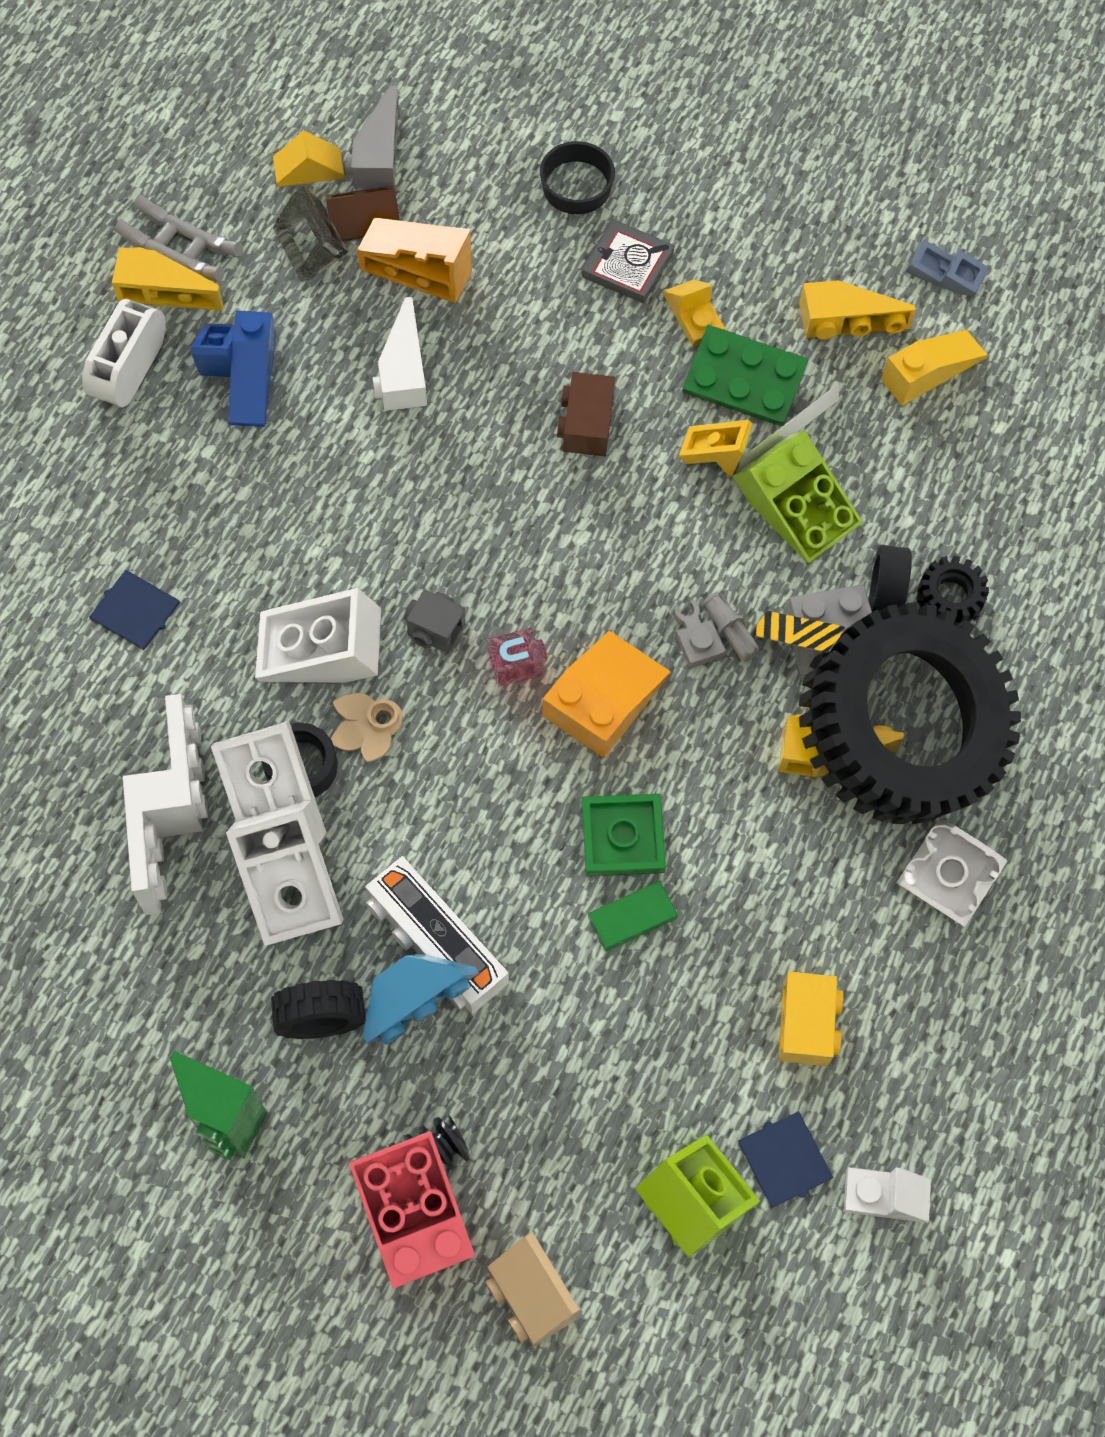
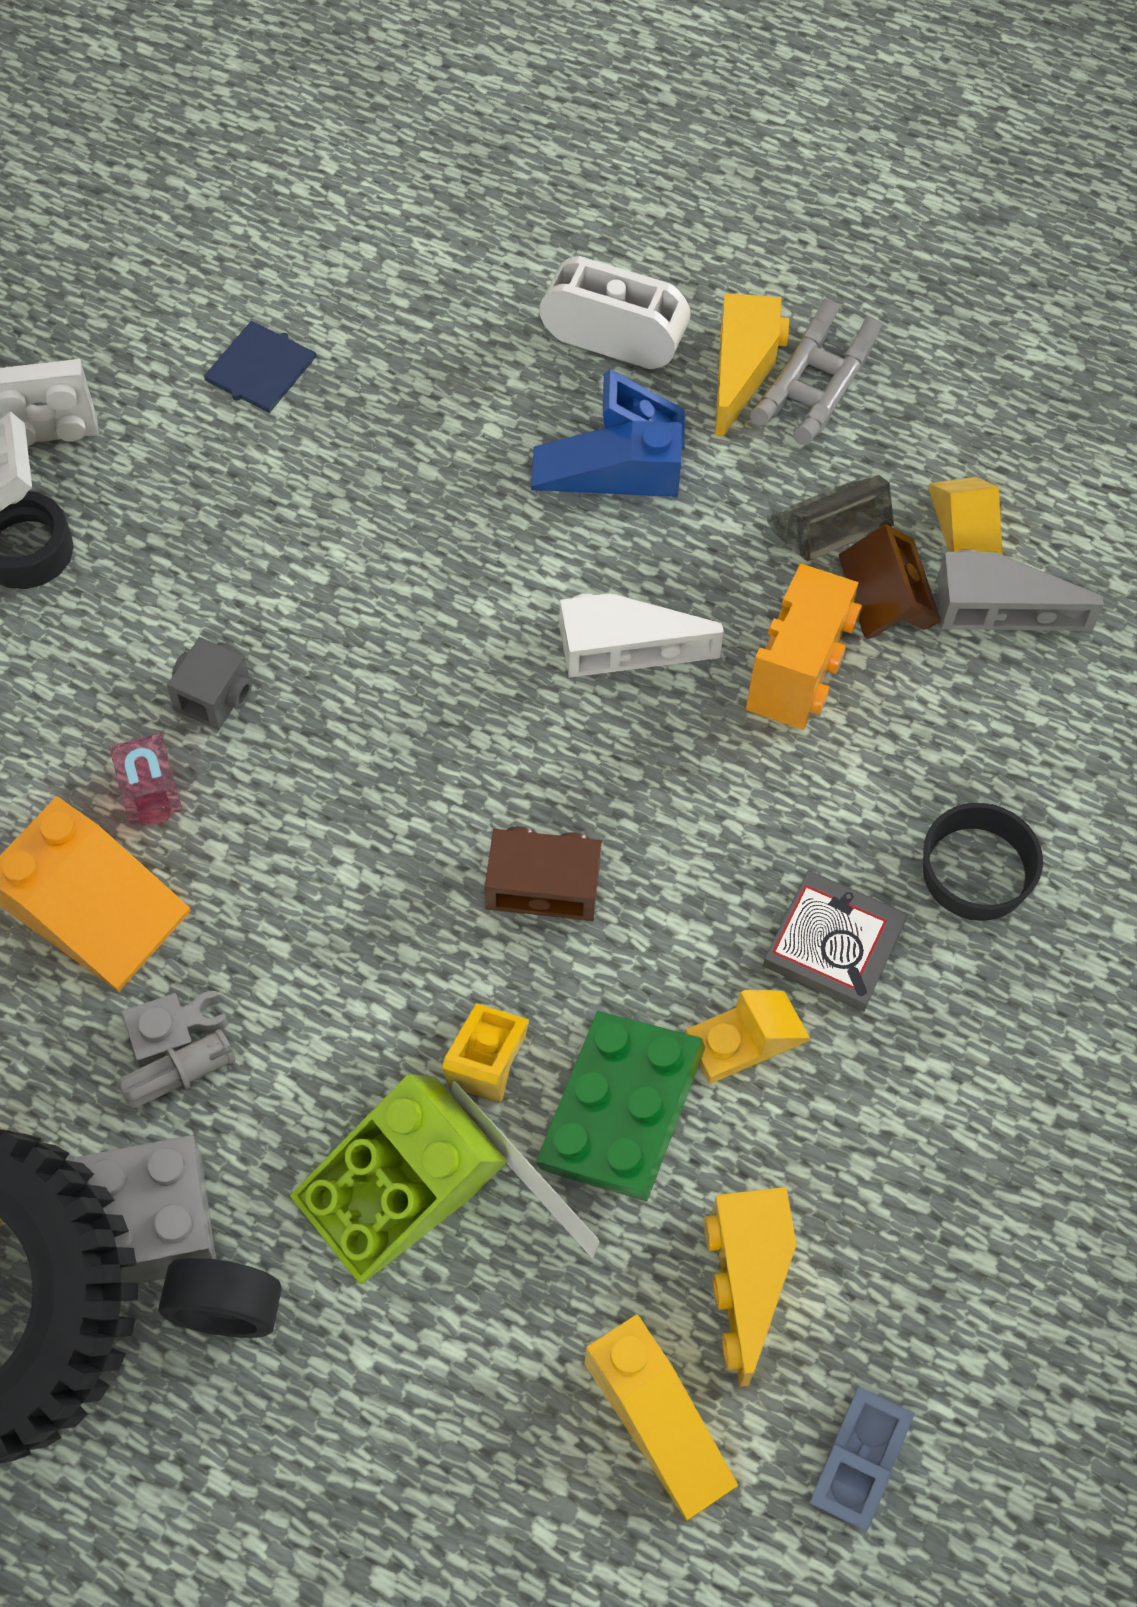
camera: 90 degrees right, 5 degrees down
white slope [255,588,381,683] -> none
tan plate [331,693,403,763] -> none
sticker [751,611,846,653] -> none
black tyre [916,556,989,626] -> none

